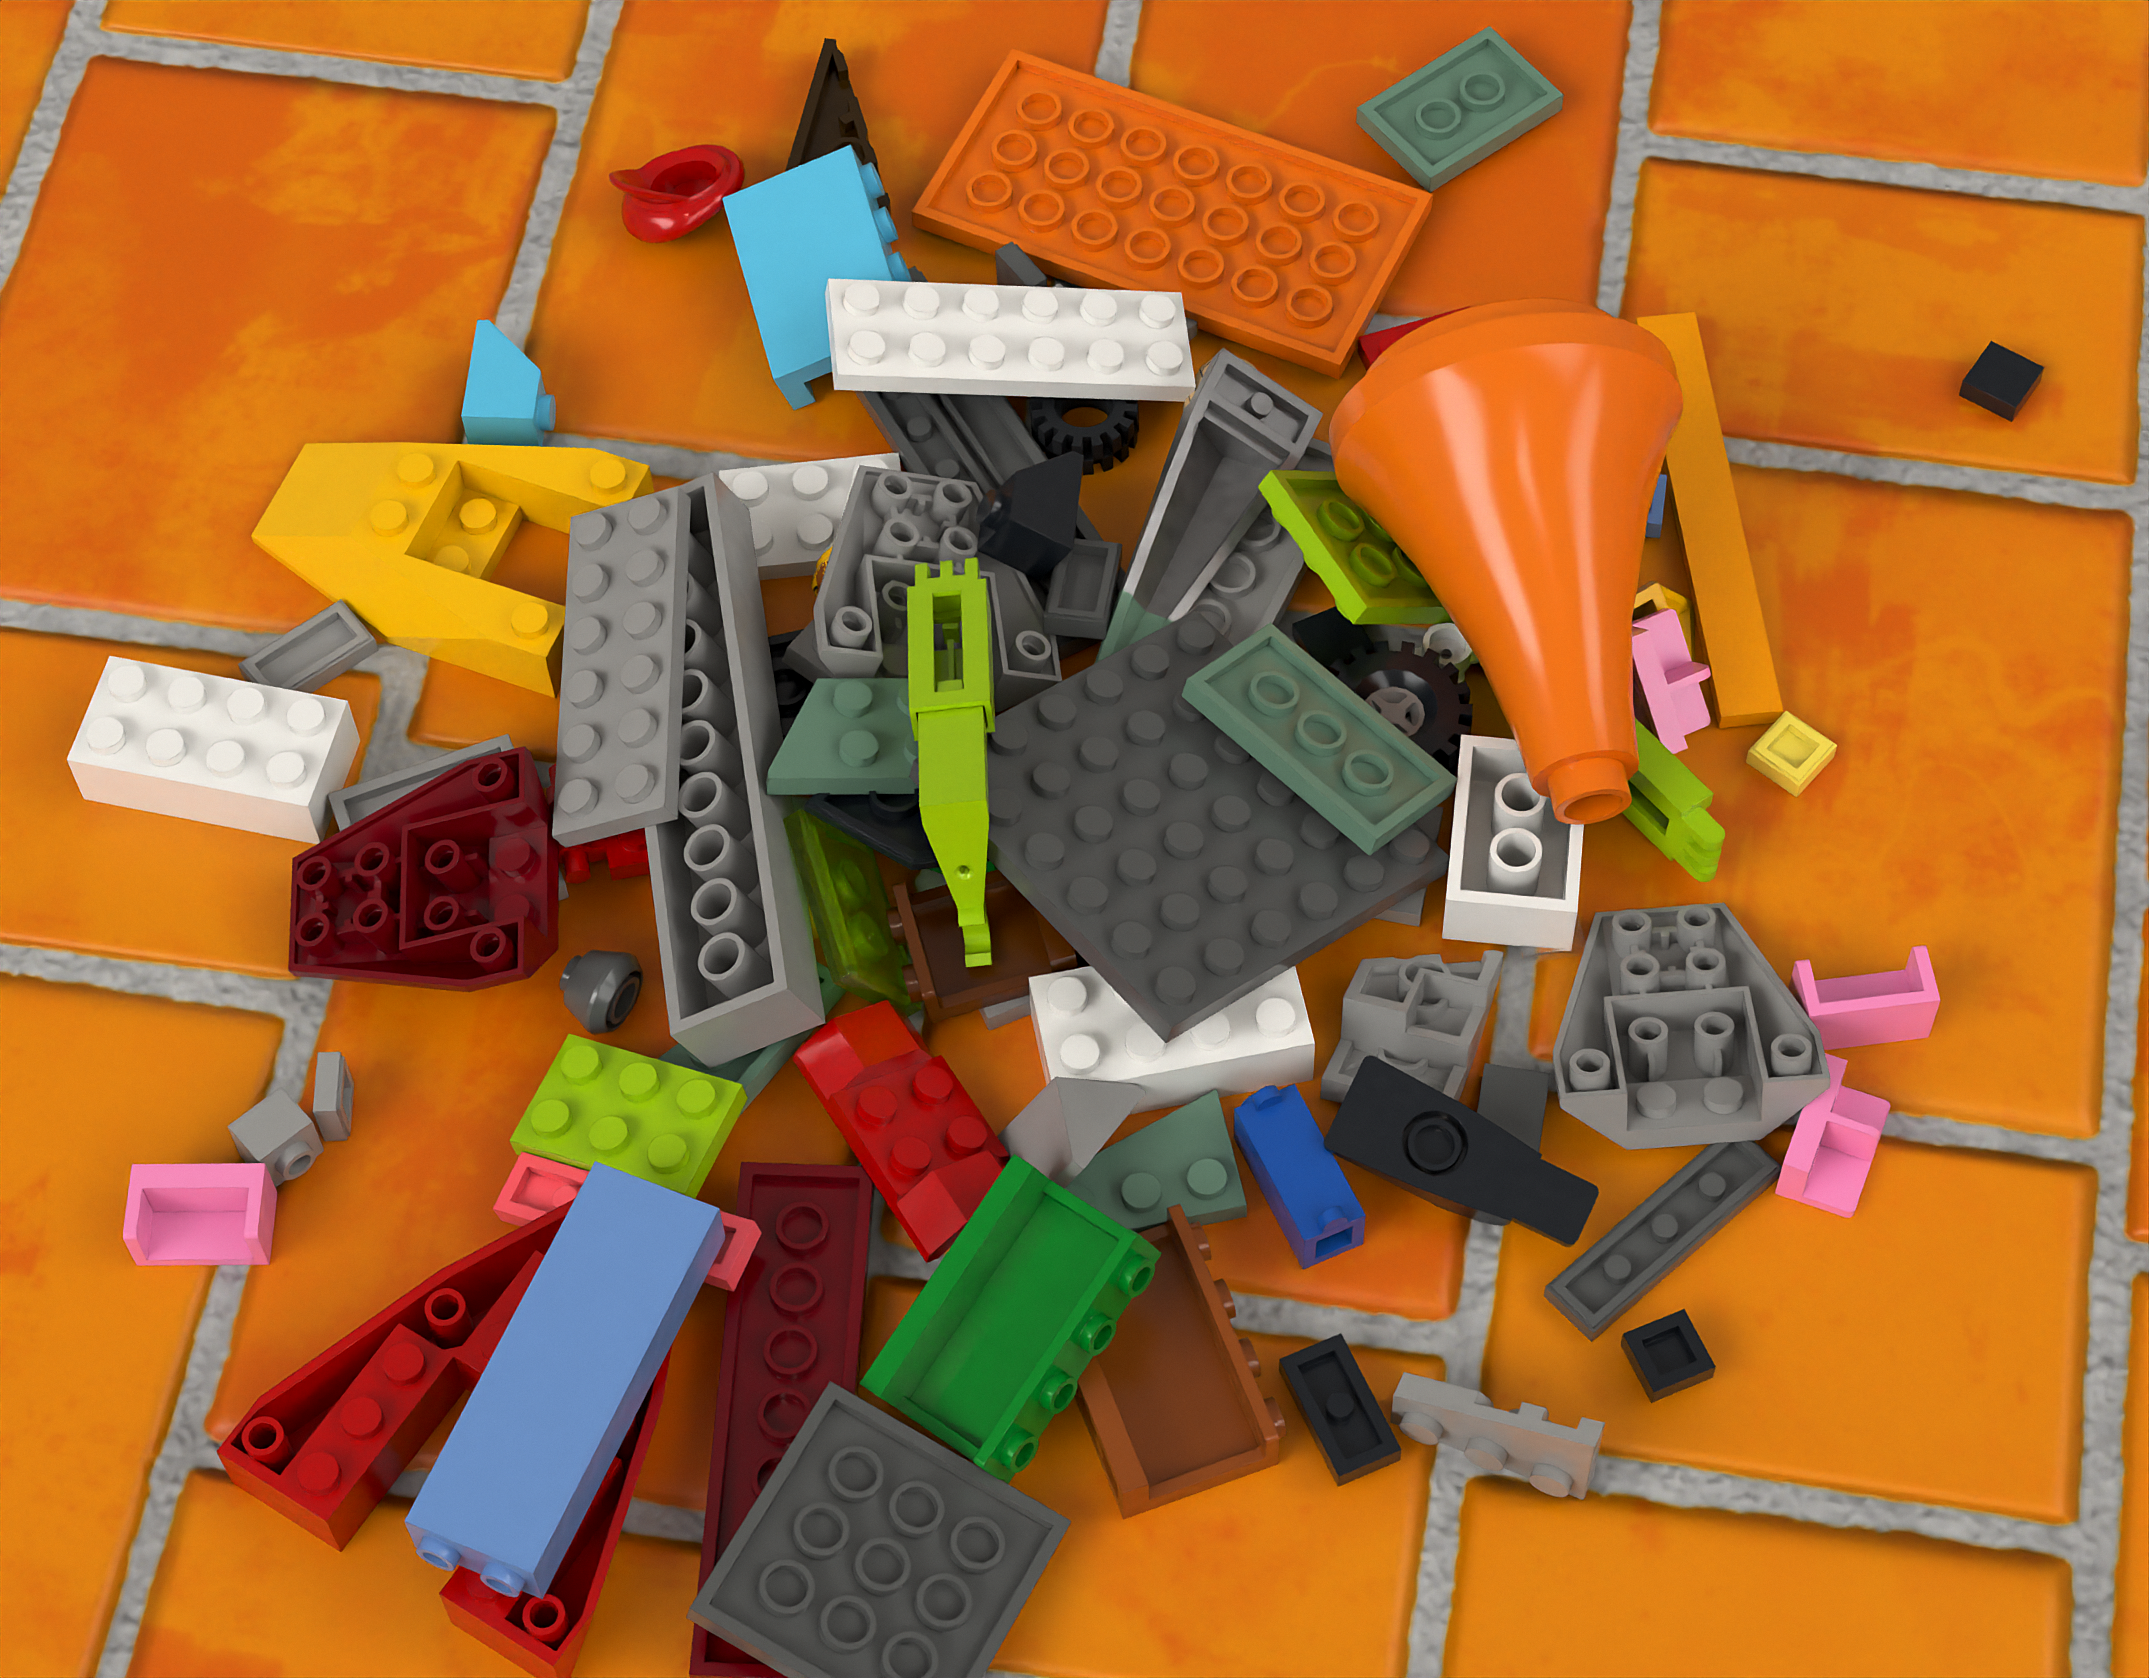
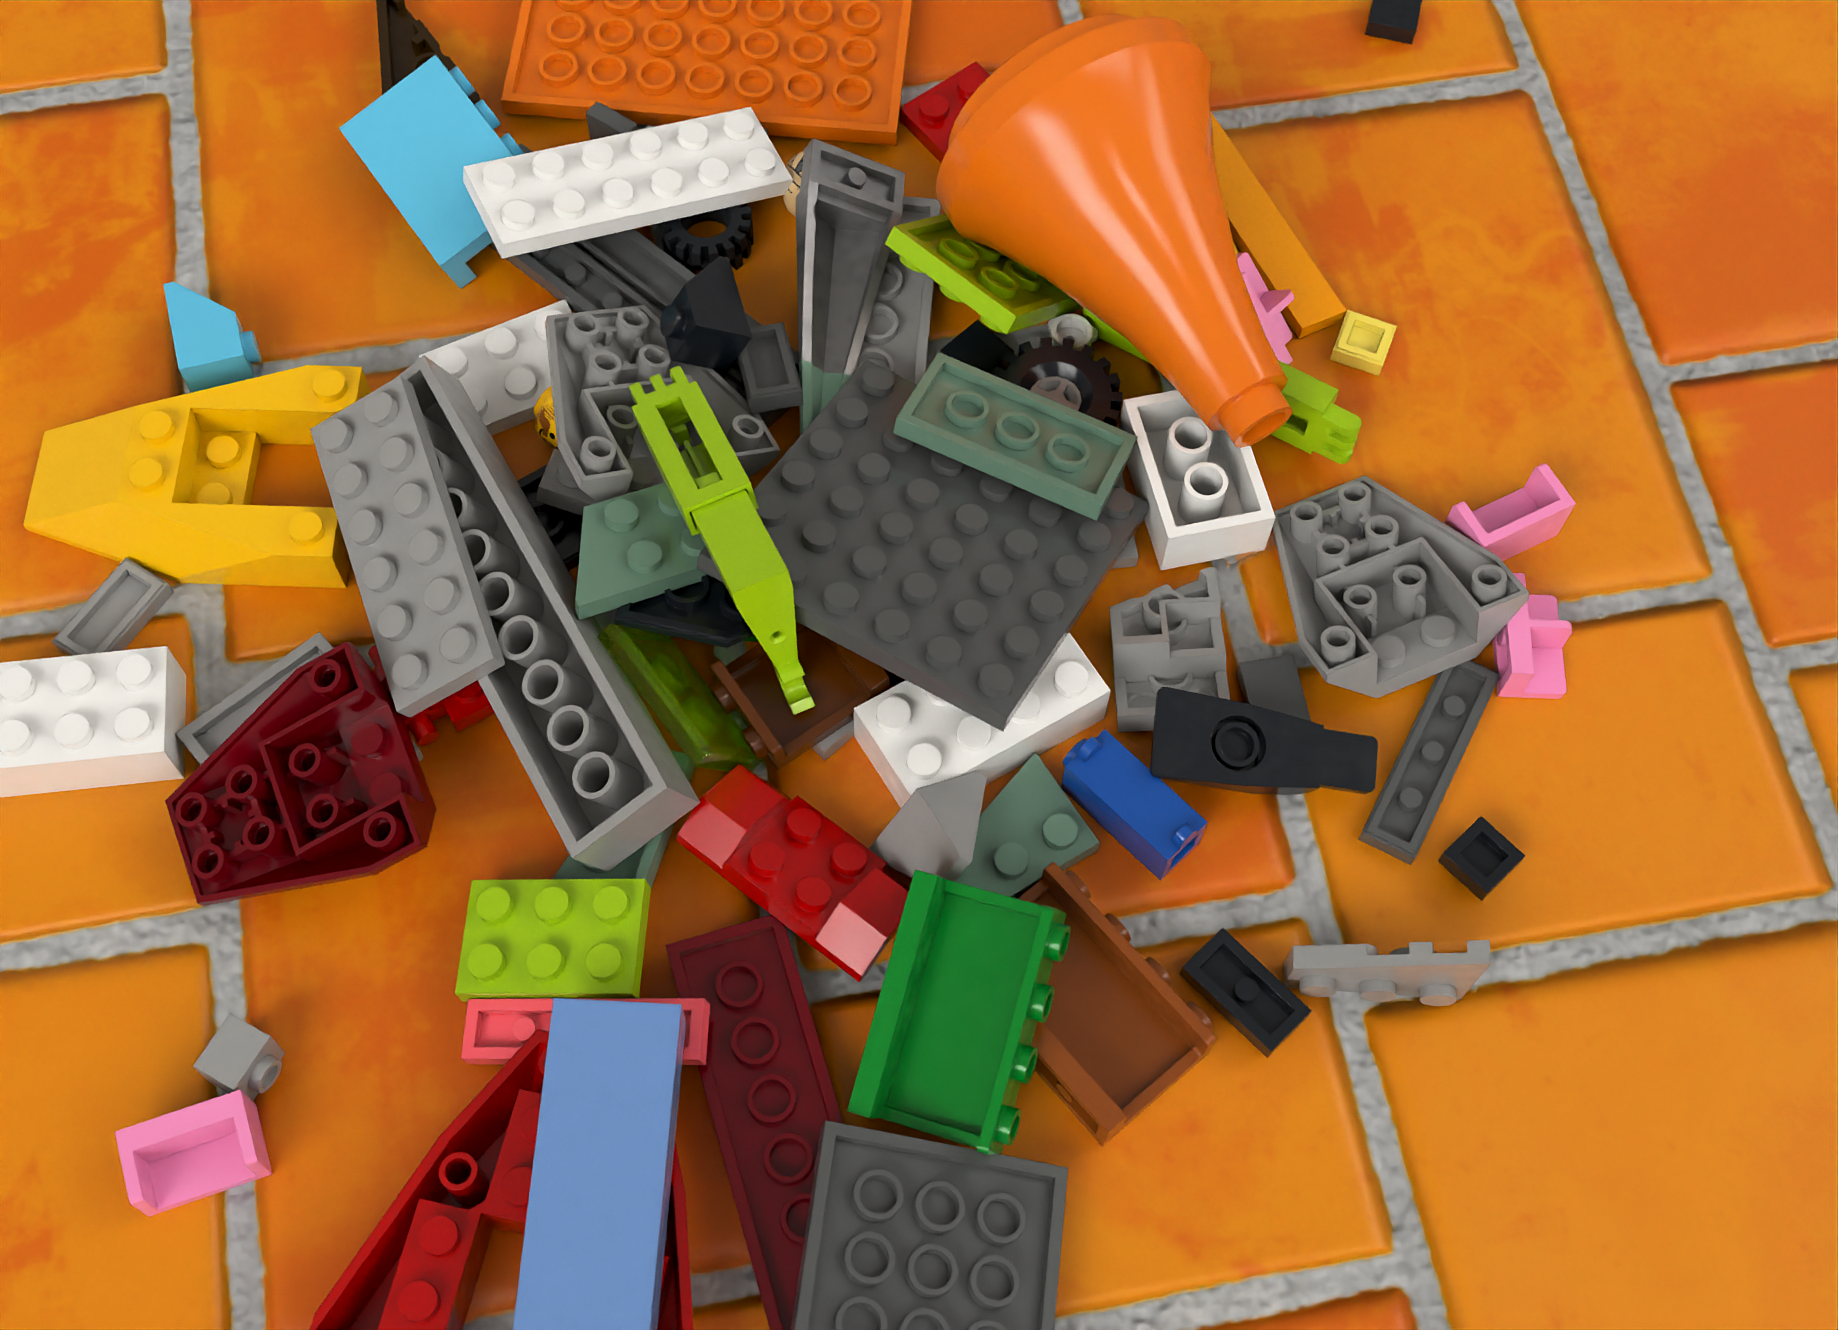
camera: 25 degrees left, 5 degrees up
light grey tile [313,1052,354,1141] -> none
dark grey cone [559,949,643,1035] -> none
red piece [609,144,745,243] -> none

